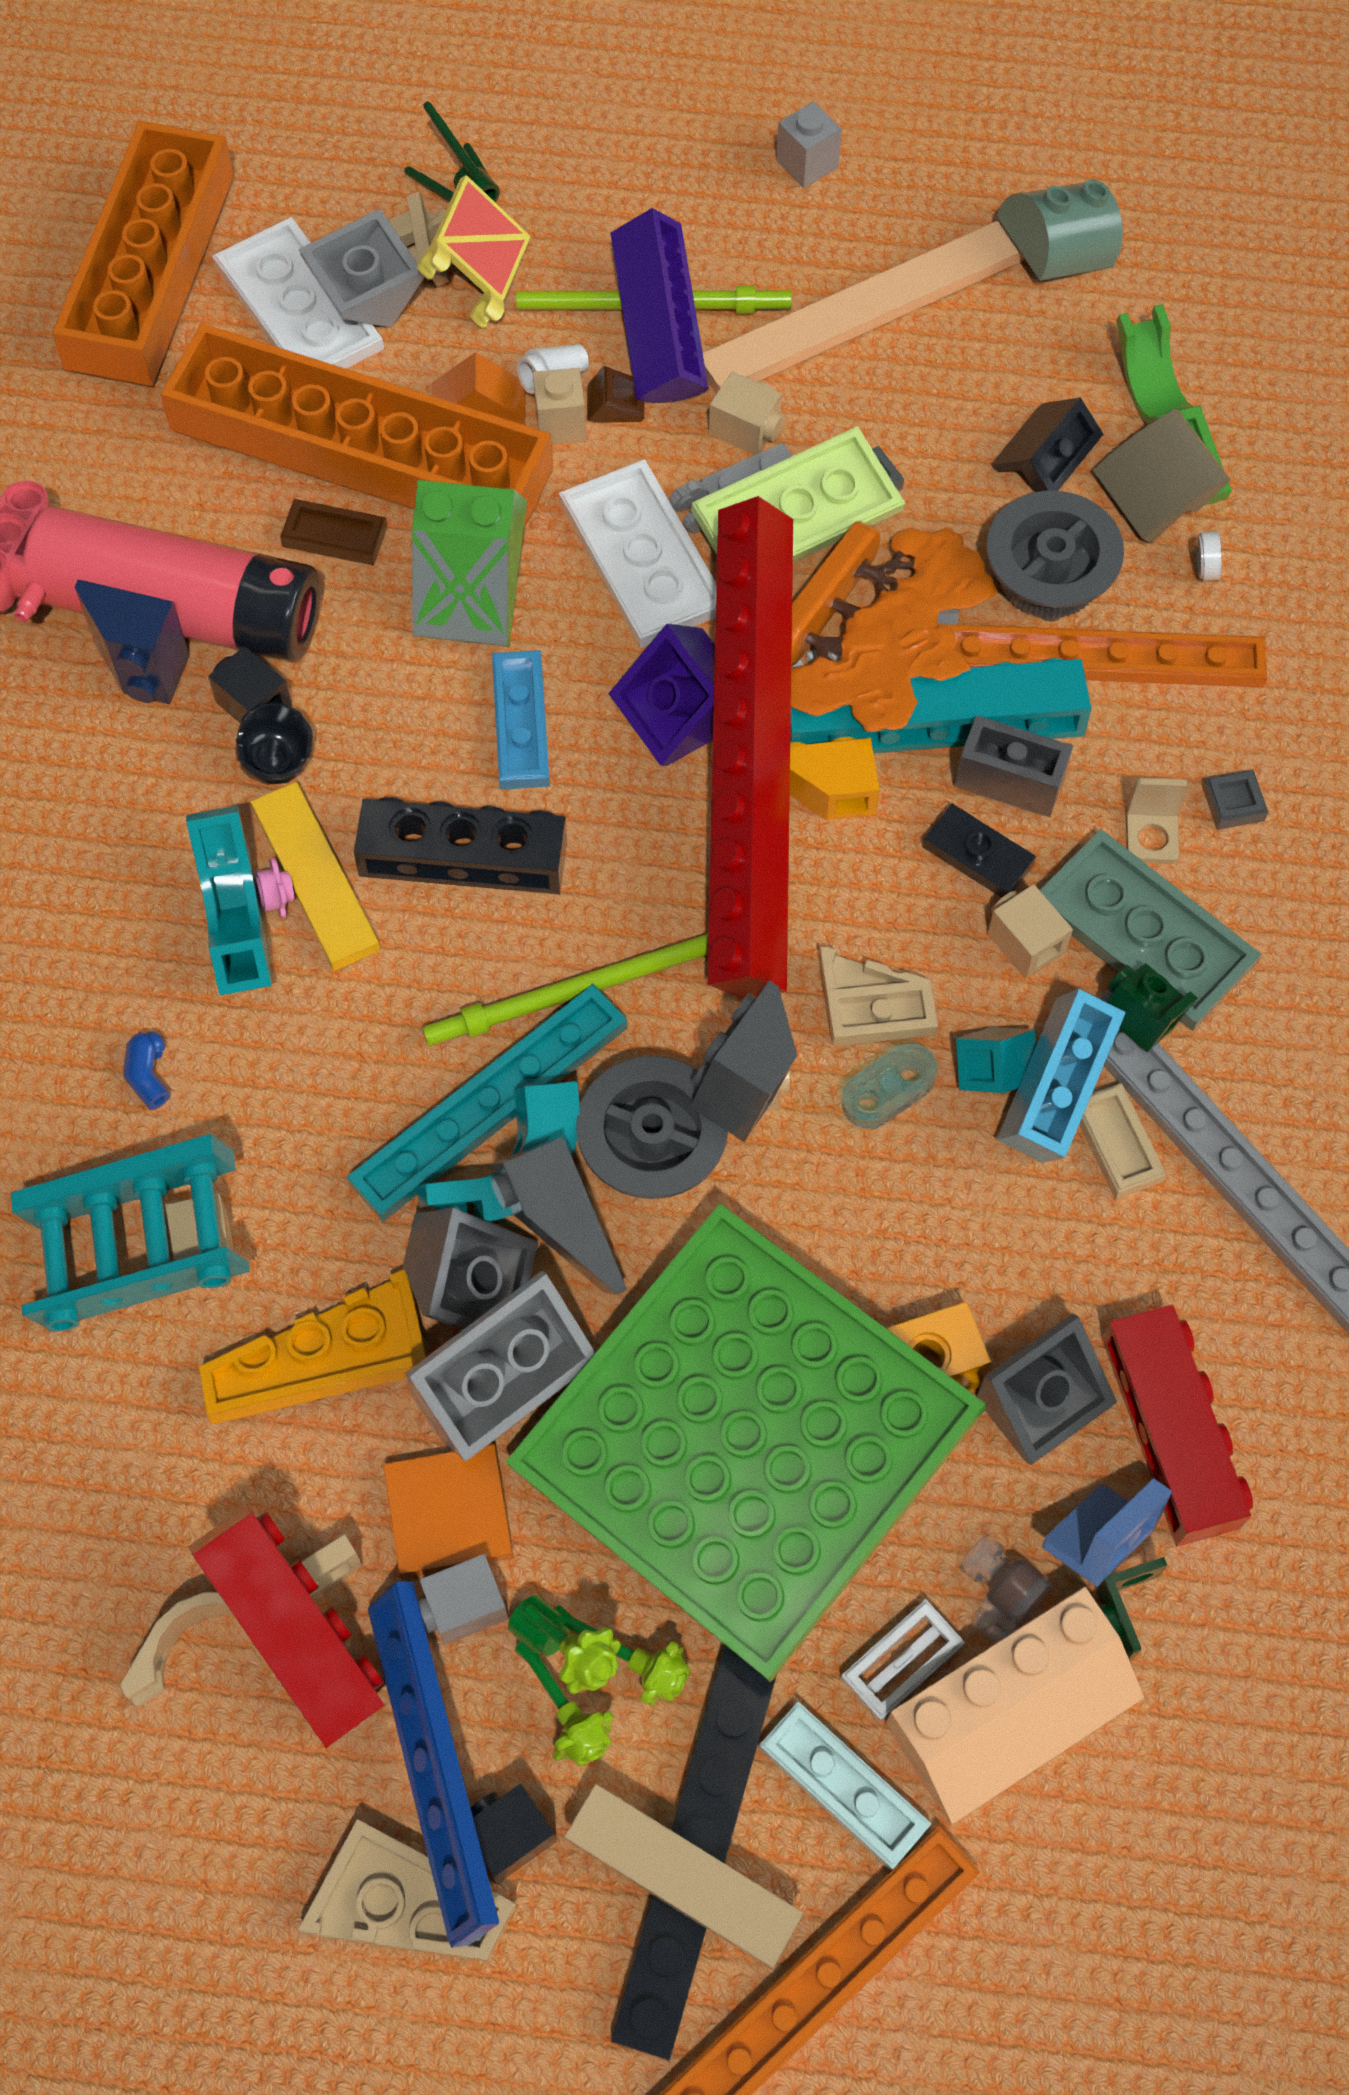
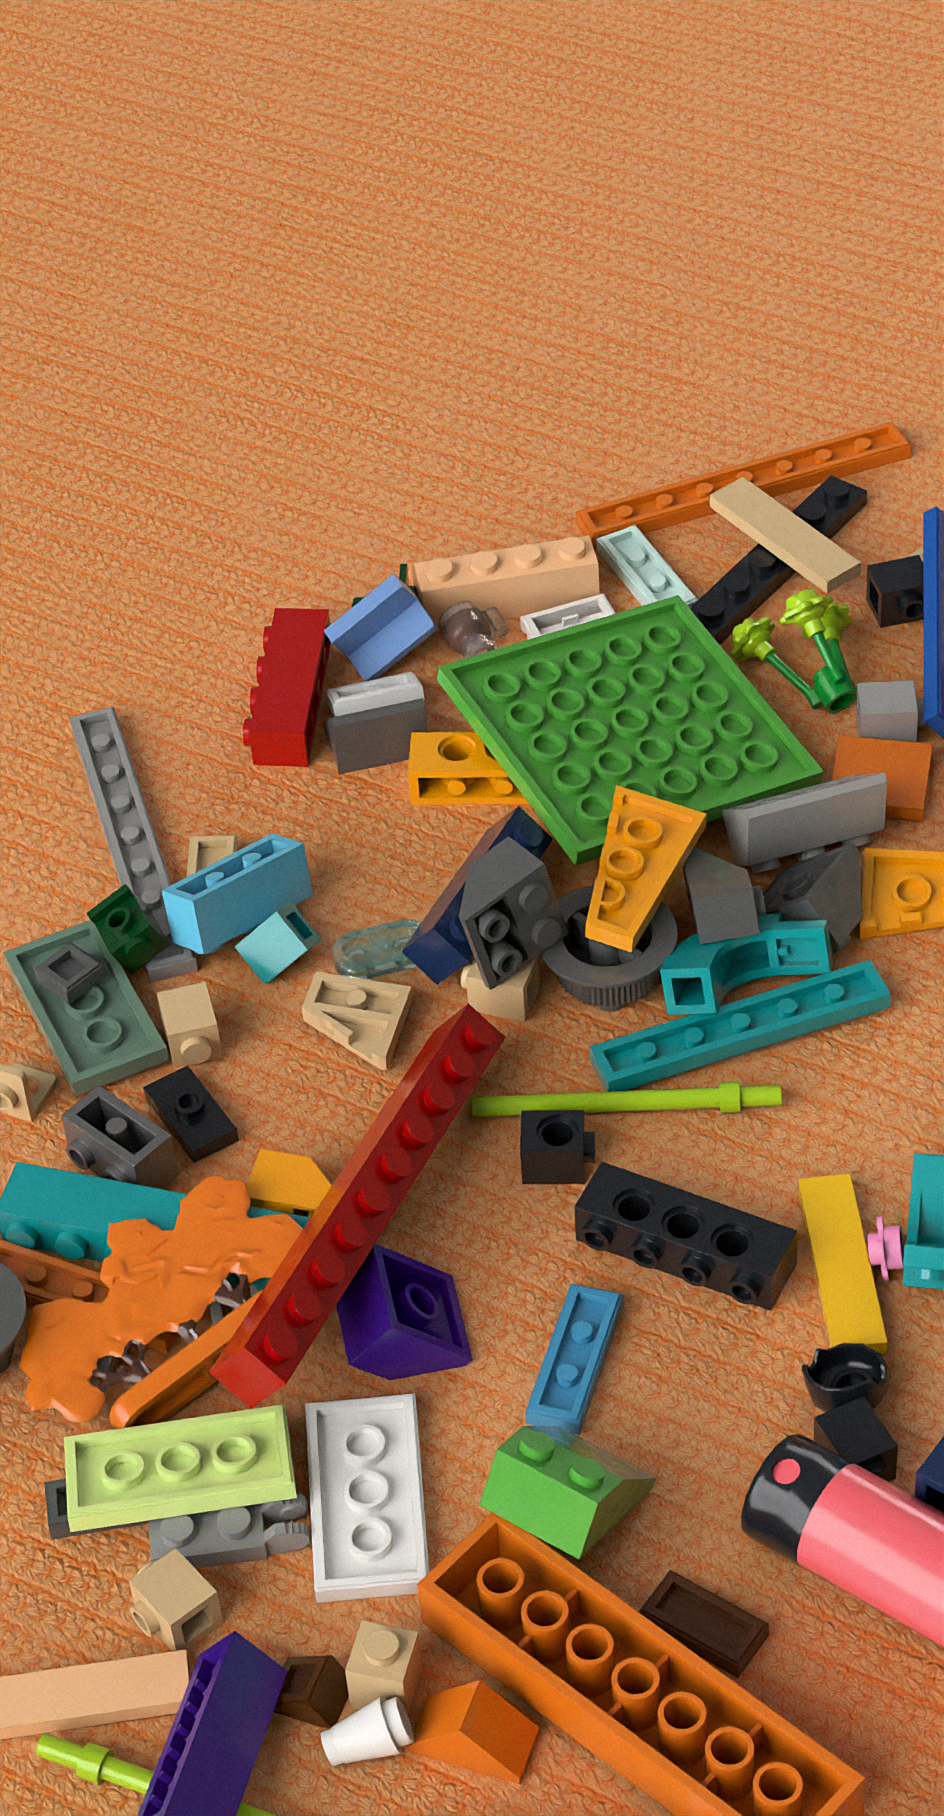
camera: 155 degrees left, 20 degrees down
none -> dark grey tile [34,942,106,1004]
none -> white tile [325,672,425,717]
none -> dark blue brick [401,806,553,984]
none -> black brick [520,1110,595,1184]
none -> light orange wing [585,785,707,953]

